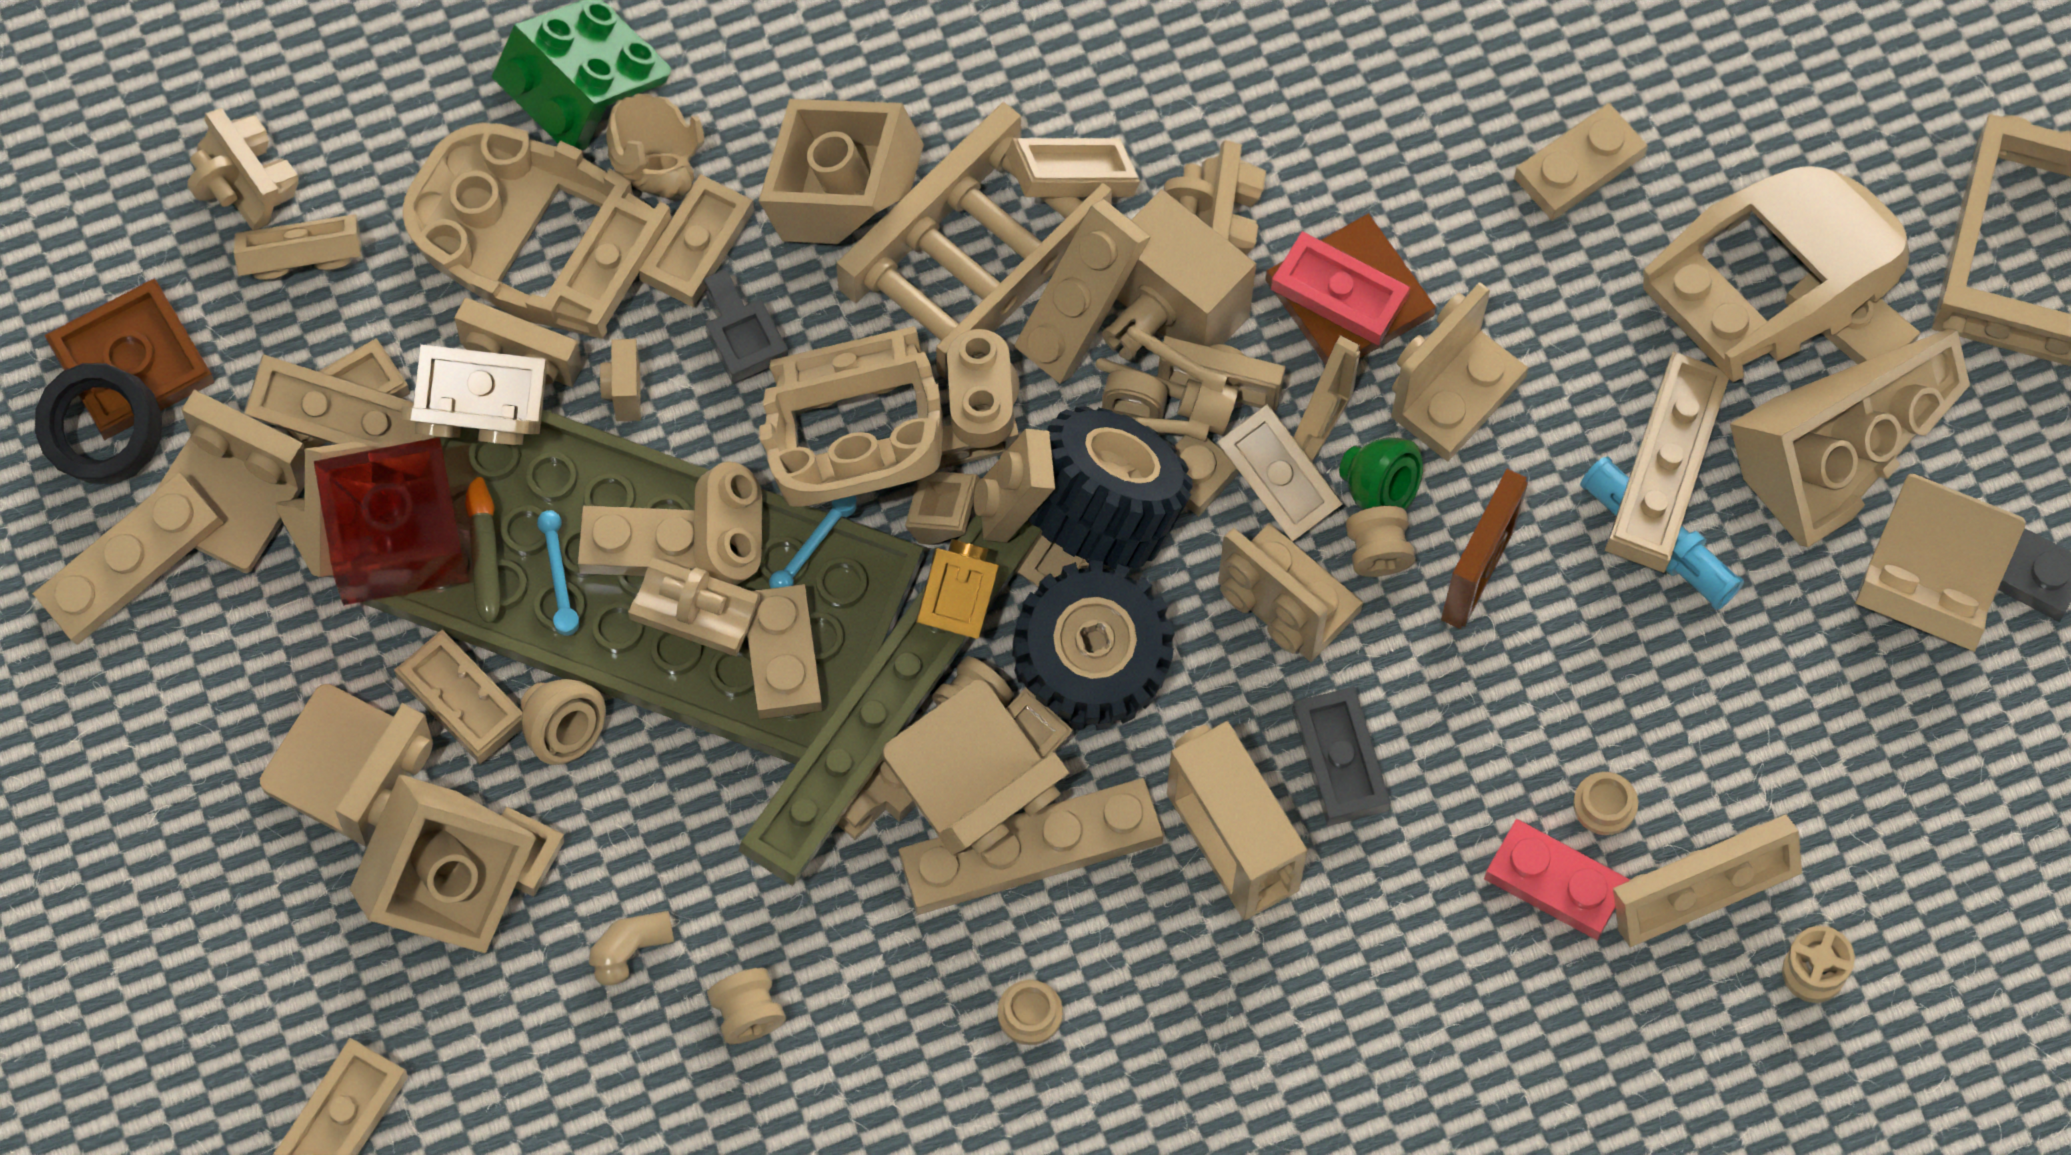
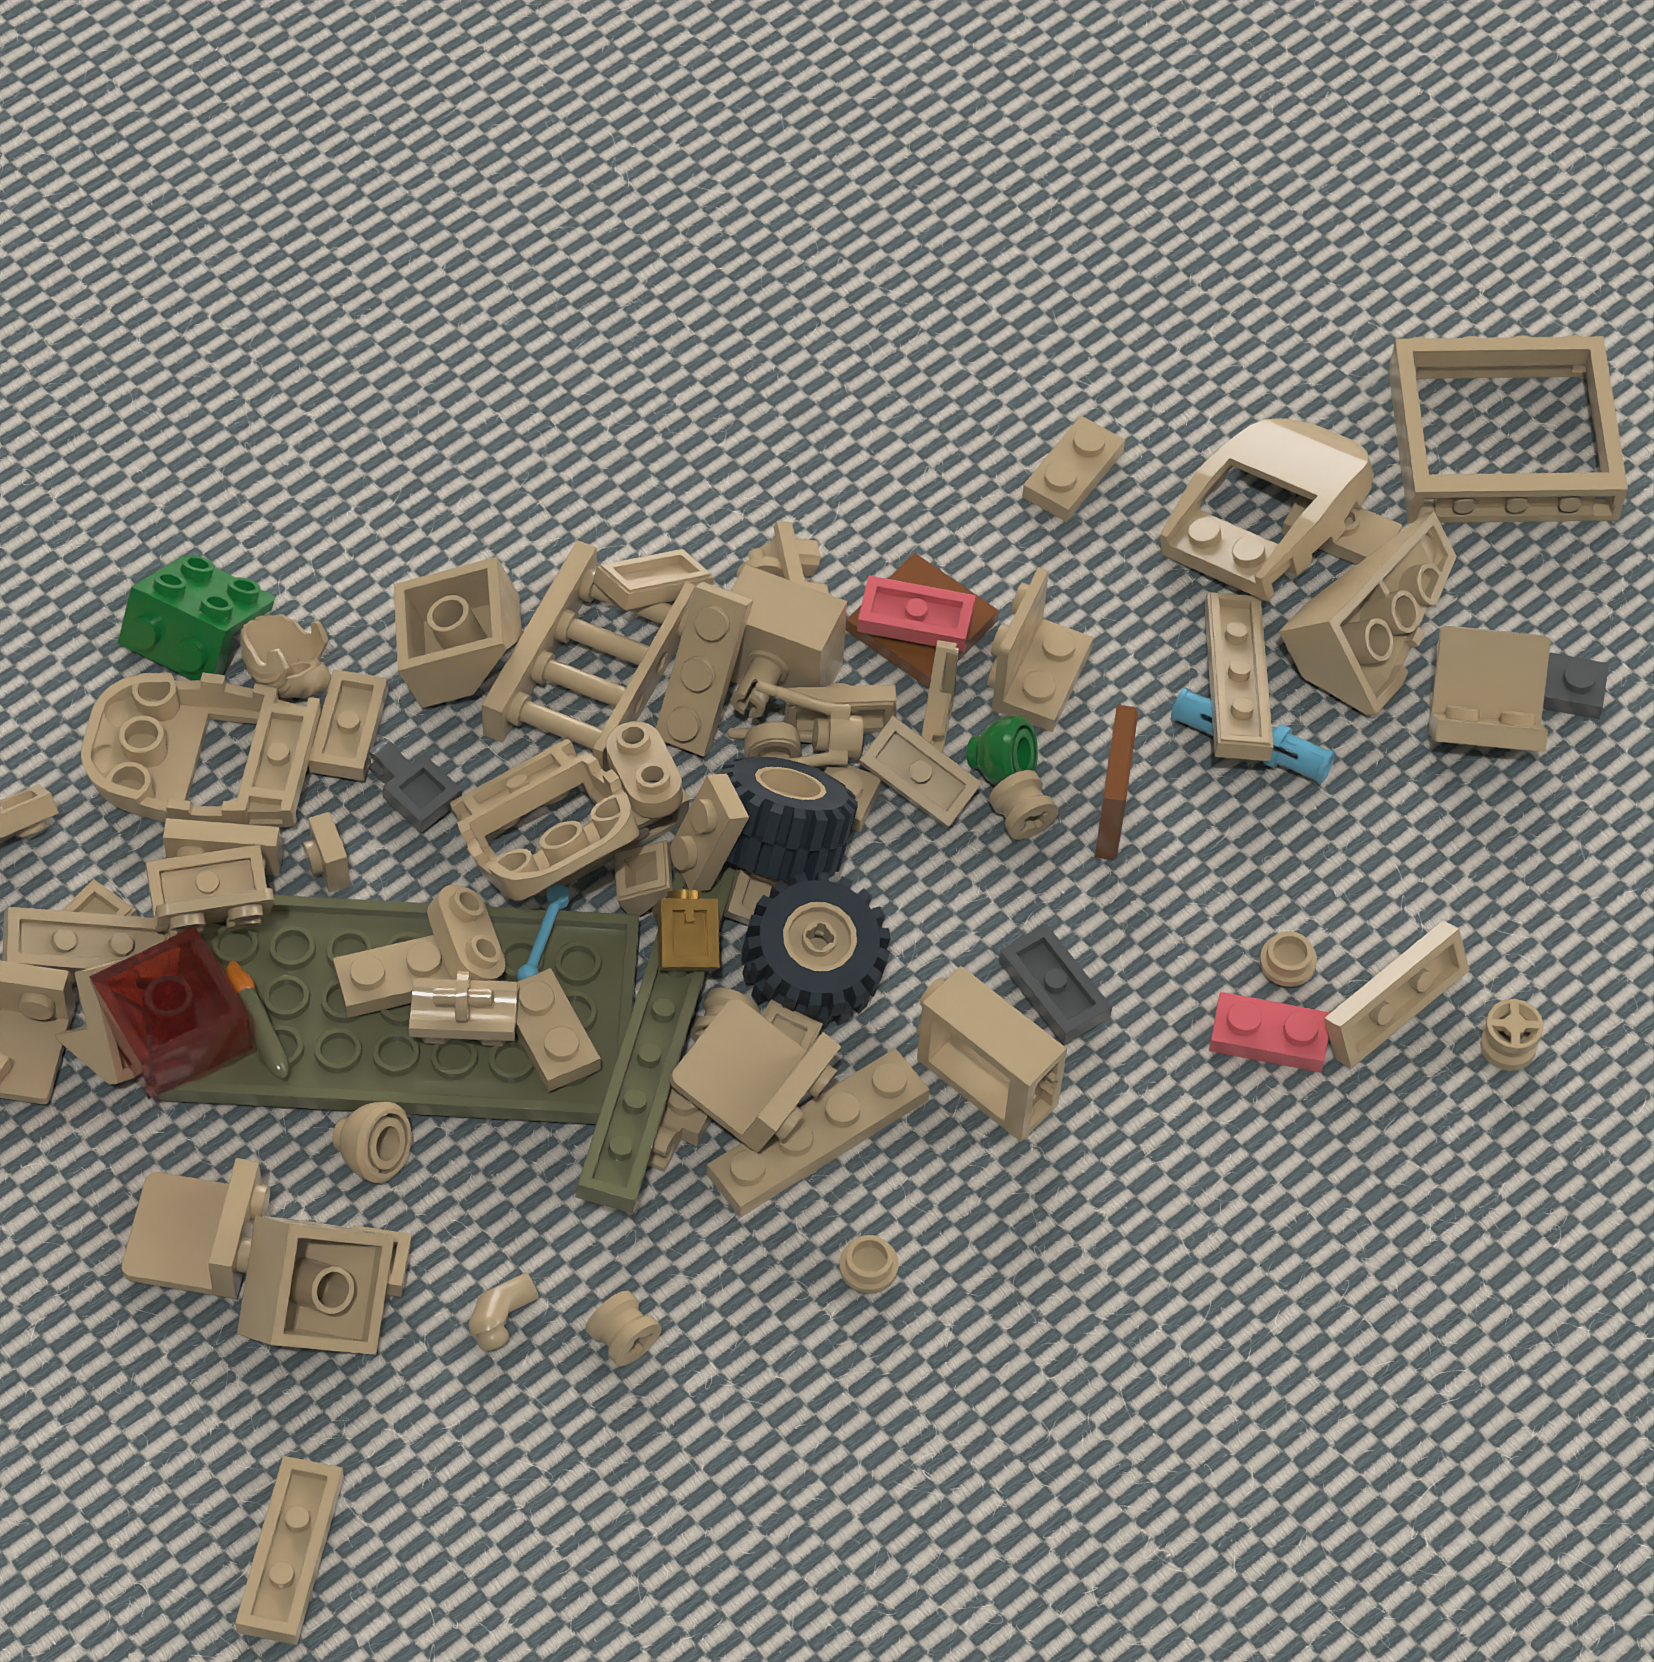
camera: 20 degrees left, 10 degrees down
tan plate [394,629,523,764] -> none
medium azure hinge [537,510,579,636] -> none
tan bracket [1218,523,1363,662] -> none

